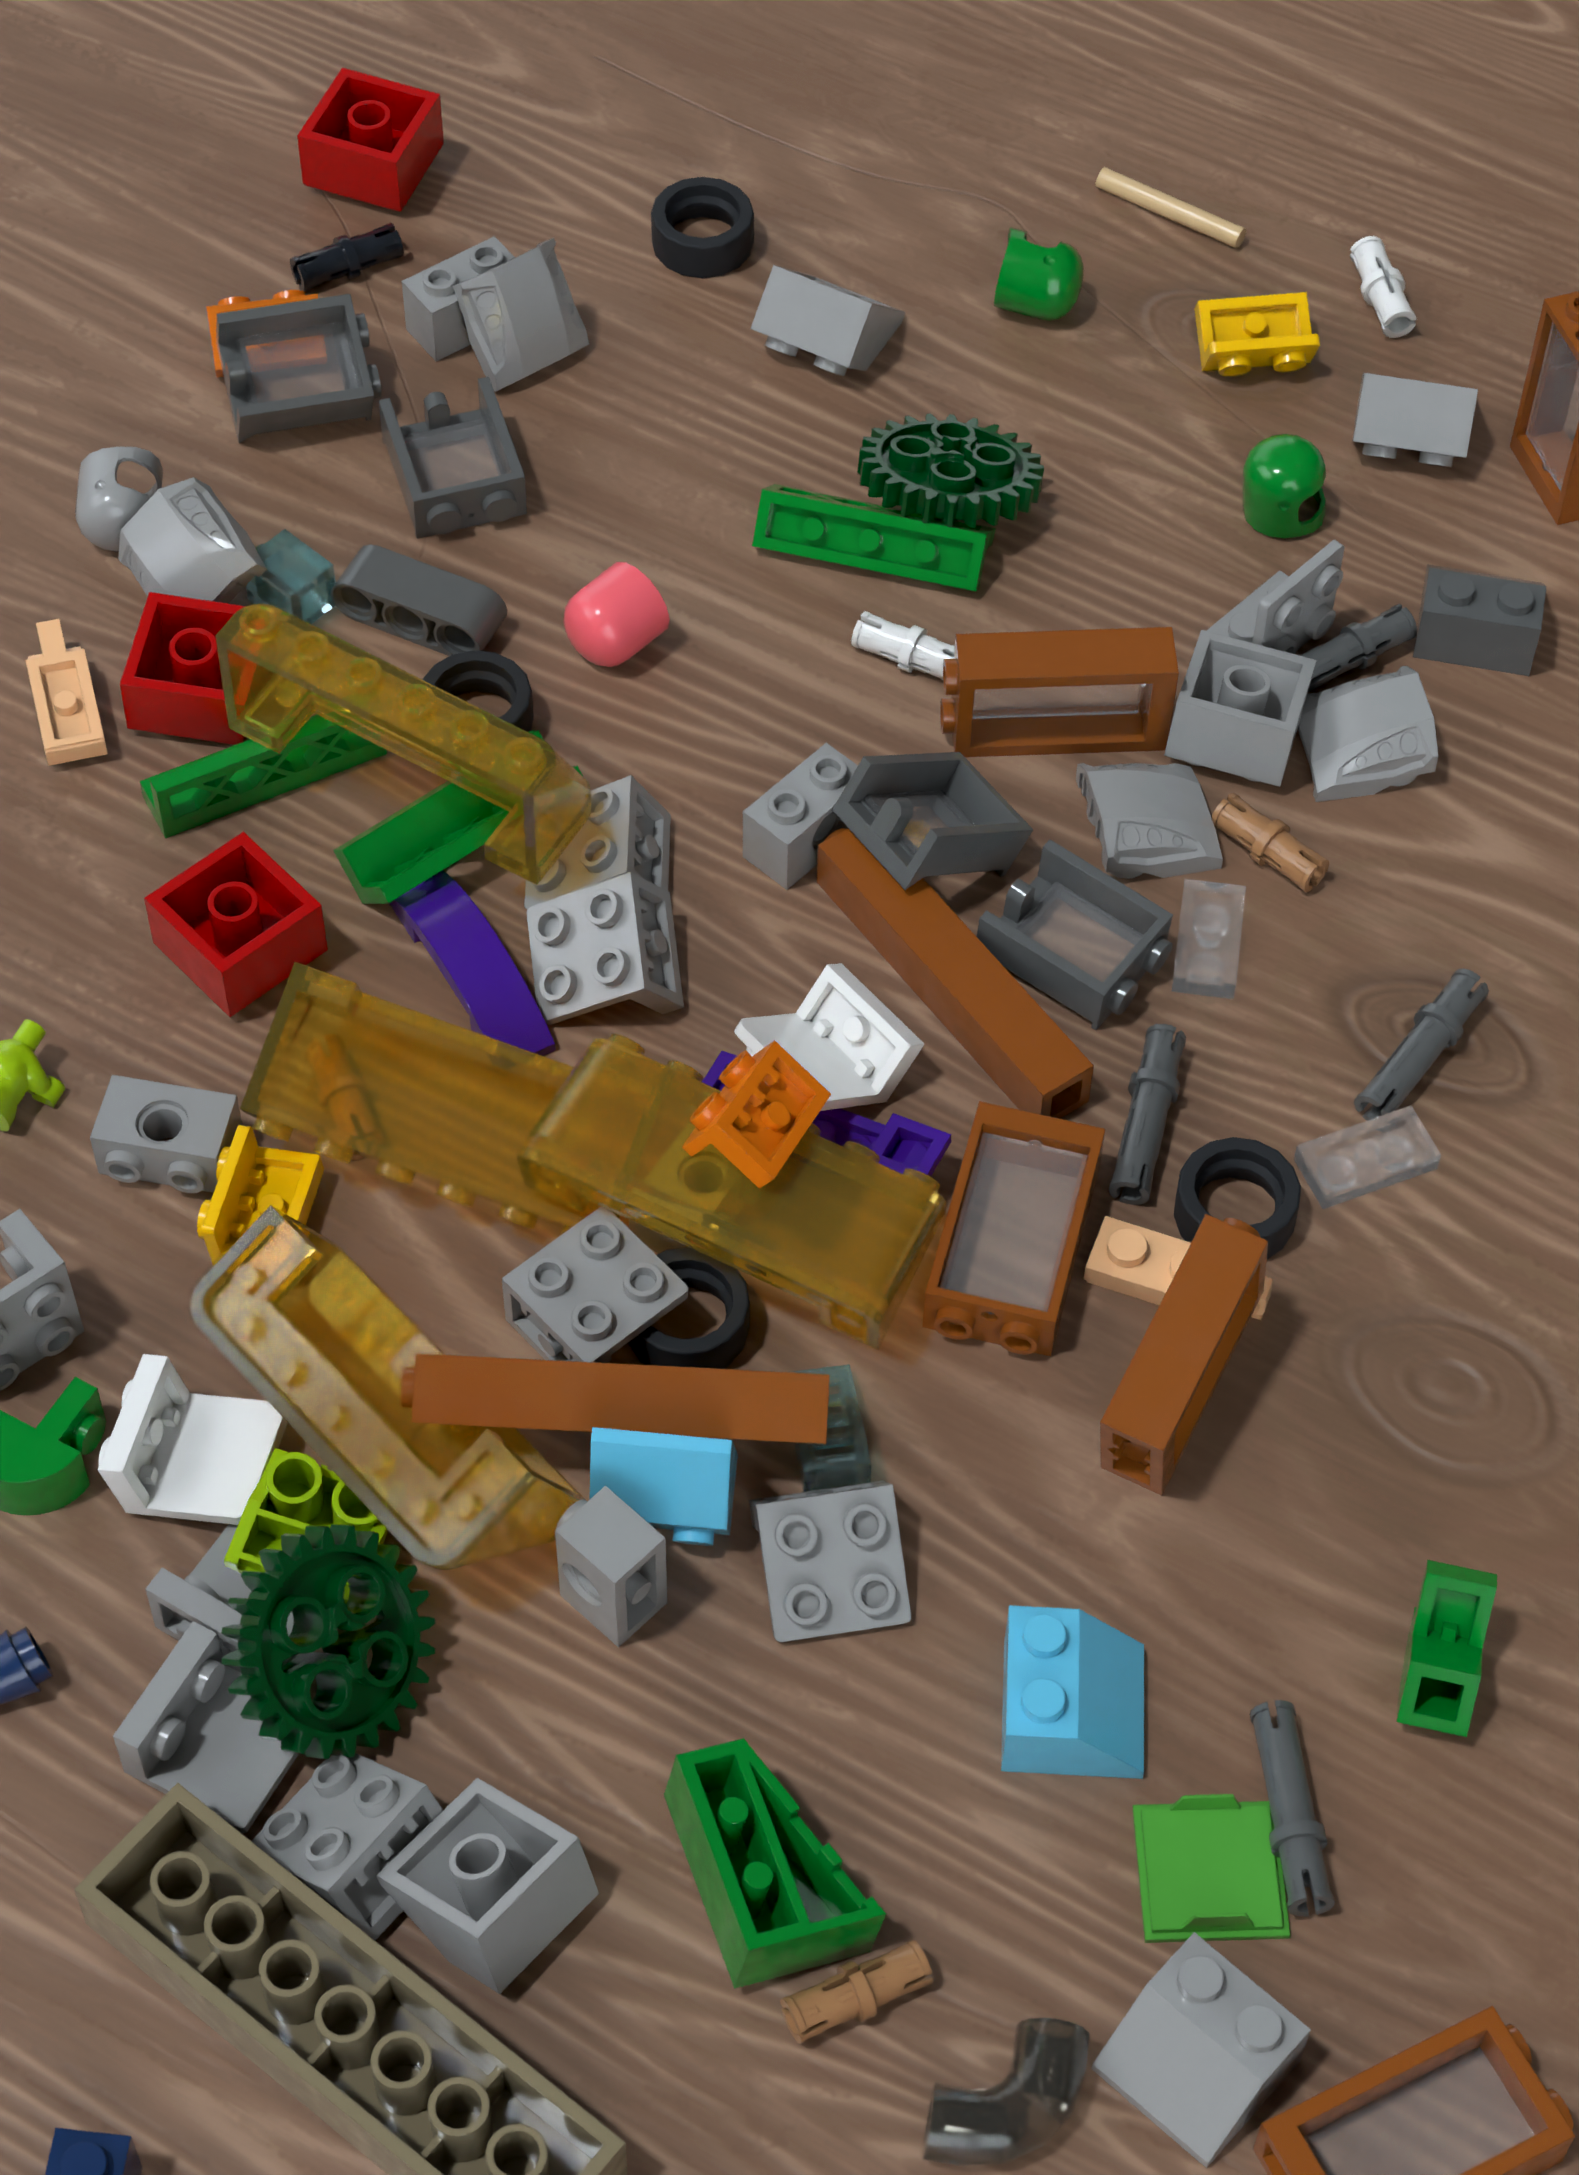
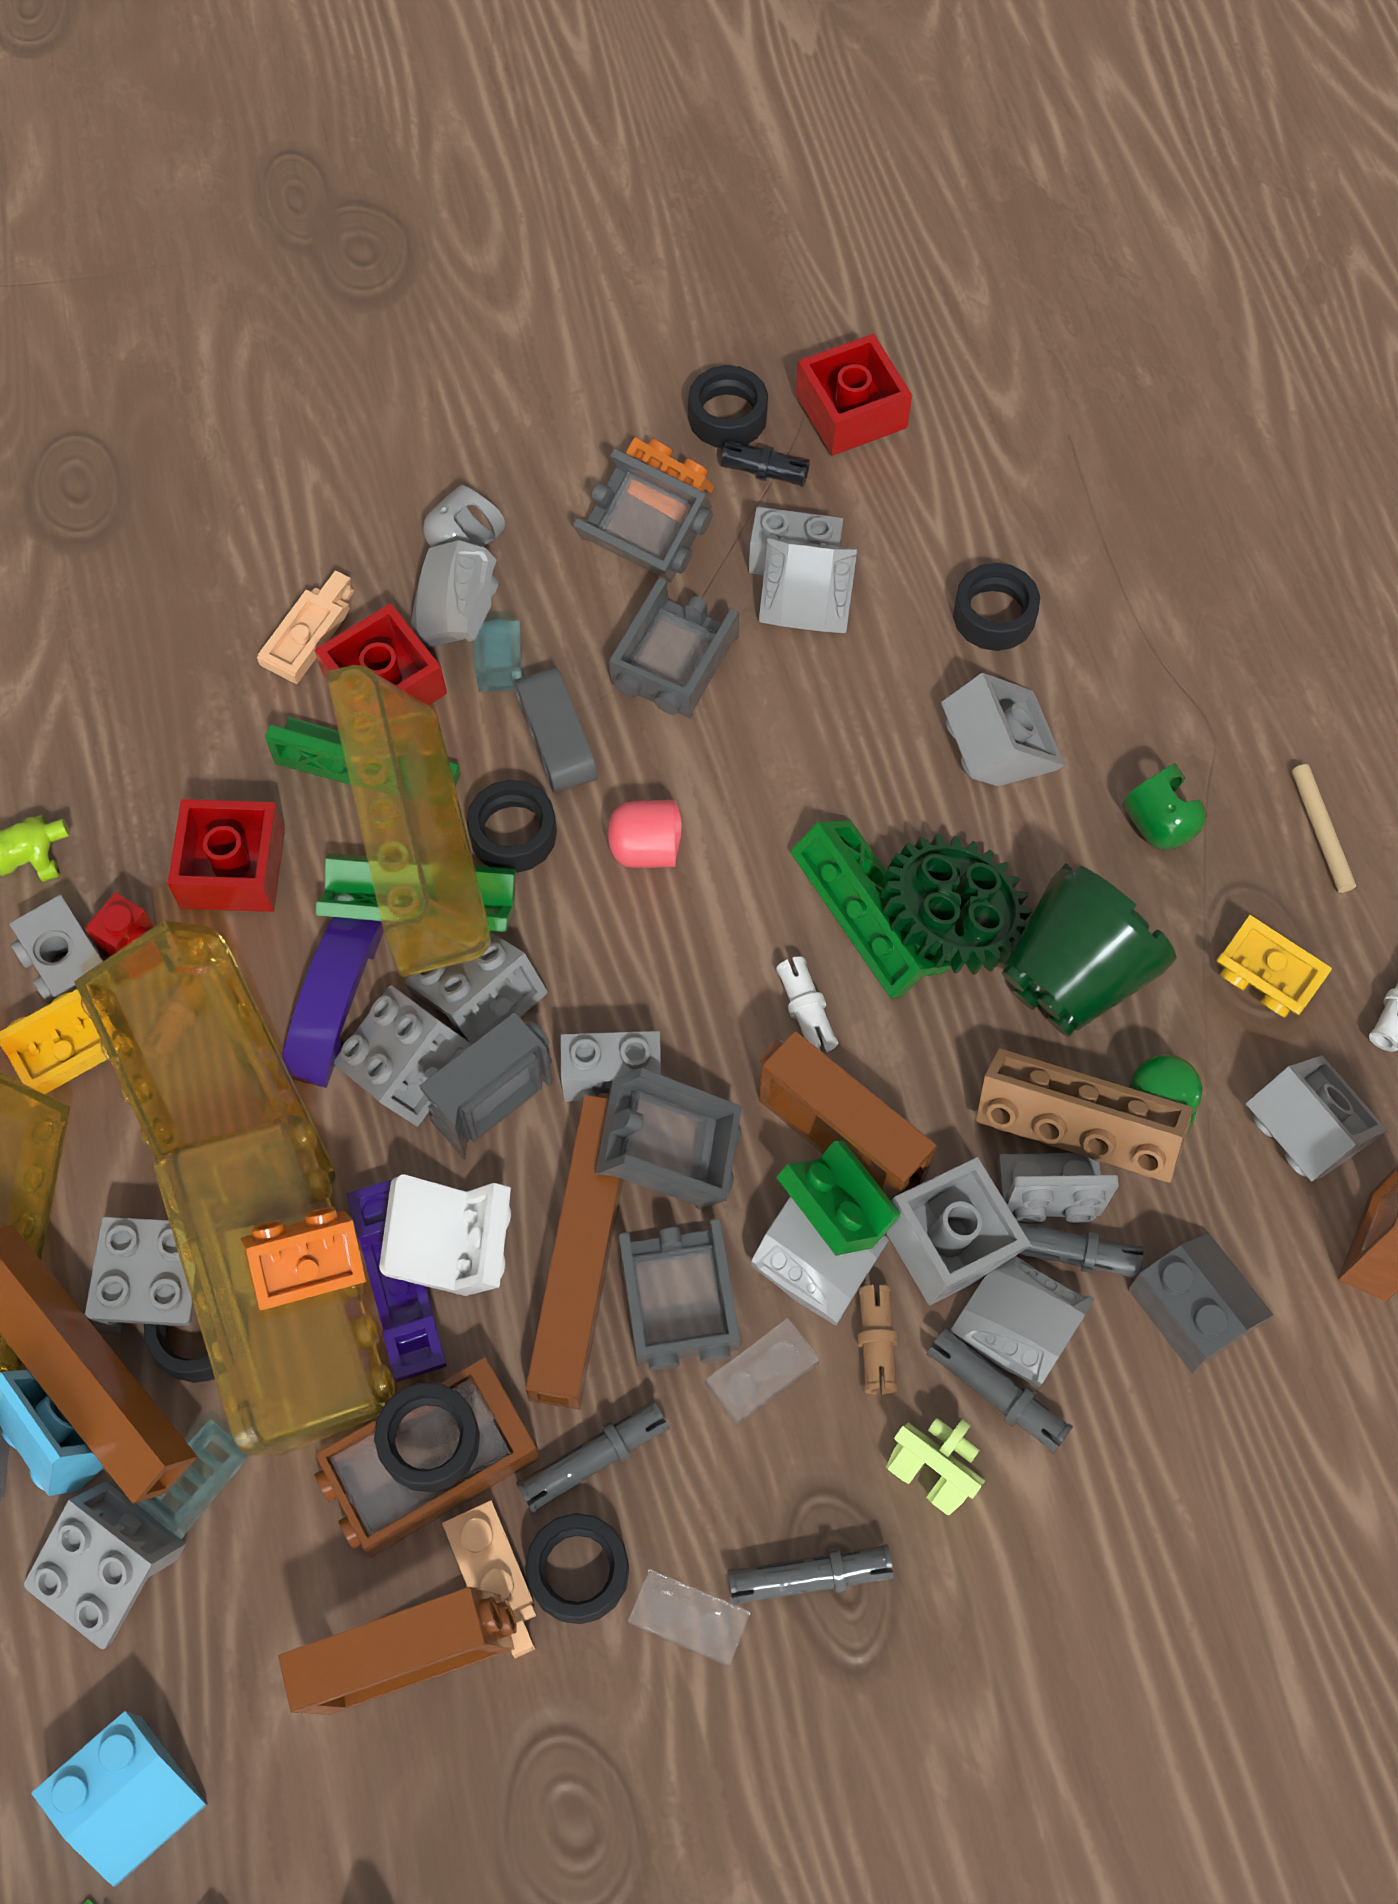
camera: 45 degrees right, 10 degrees up
none -> red brick [85,892,166,976]
none -> black tyre [374,1382,480,1492]
none -> dark grey window [419,1012,552,1160]
none -> black tyre [688,365,768,448]
none -> green bracket [776,1140,900,1256]
none -> yellowish green hips [886,1418,986,1515]
none -> dark grey pin [927,1328,1073,1454]
none -> medium nougat brick [976,1048,1194,1183]
none -> dark green cone [1002,863,1177,1037]

